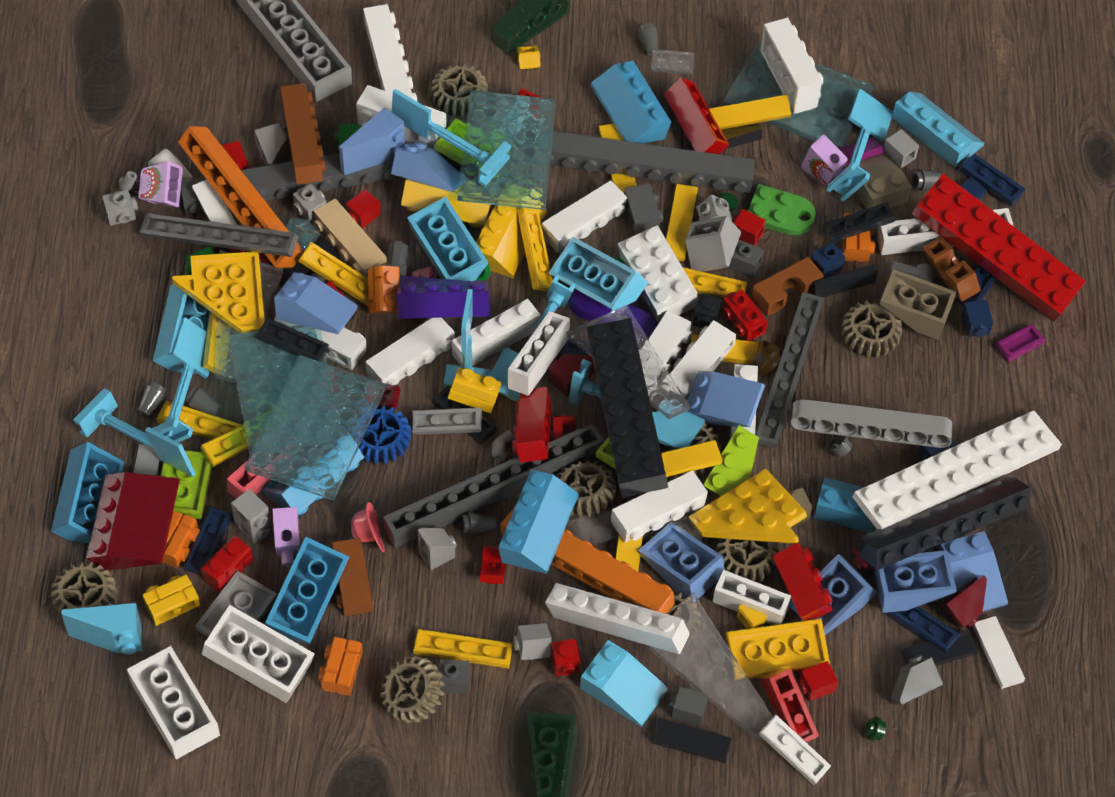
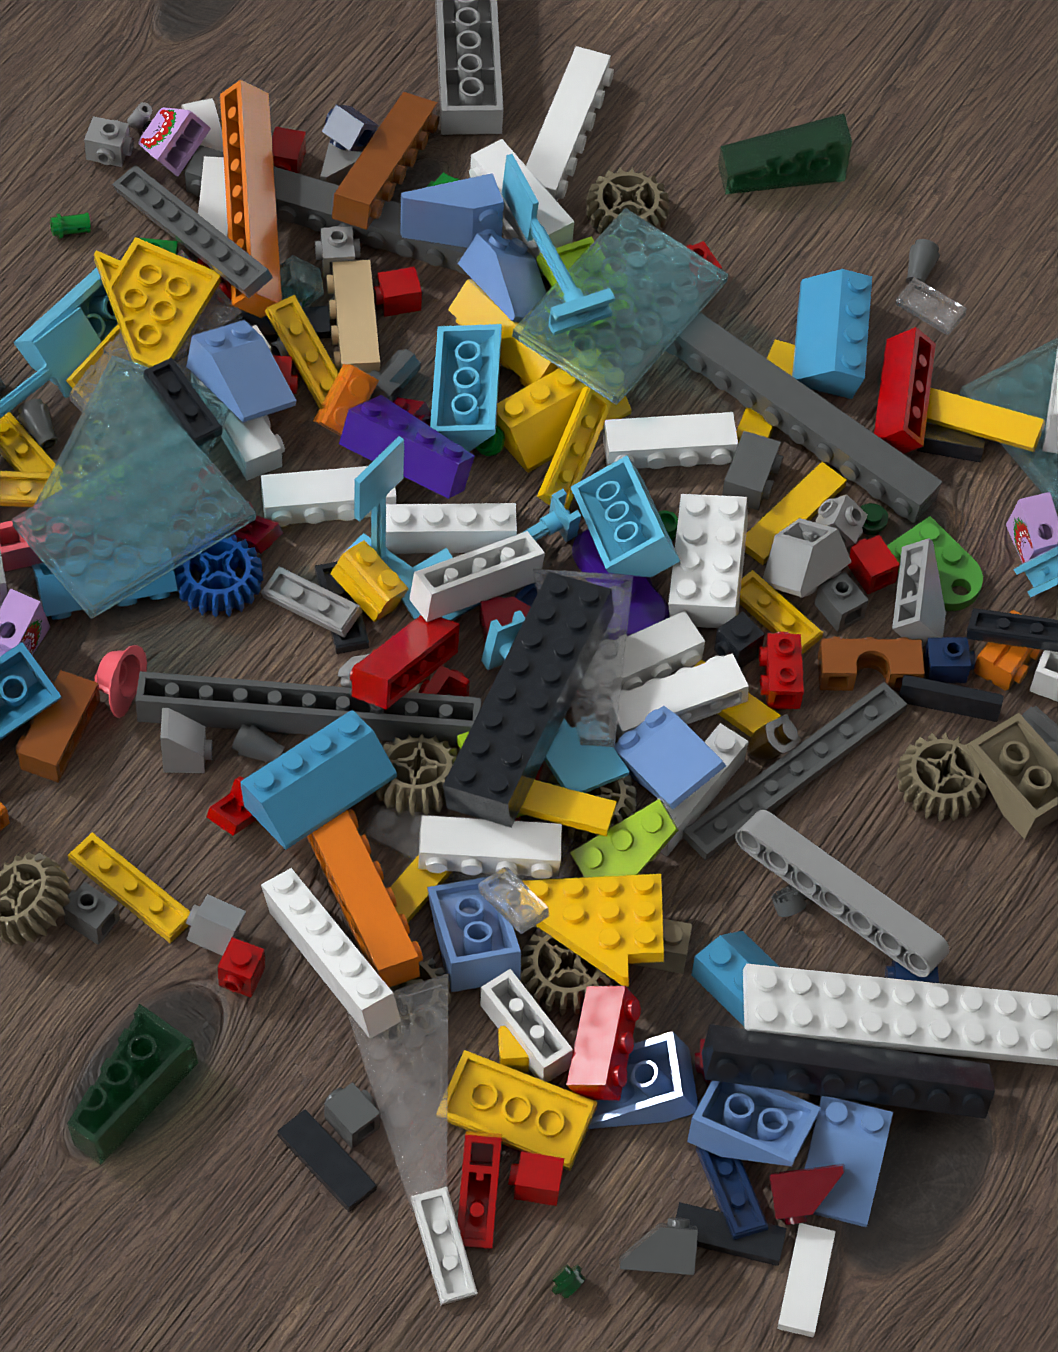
camera: 30 degrees right, 0 degrees up
yellow slope [517,45,540,69] -> none
medium azure slope [580,640,668,727] -> none
none -> green pin [50,212,91,239]
none -> brick [322,104,379,152]
none -> clear plate [478,866,549,934]
none -> light grey slope [892,538,946,647]

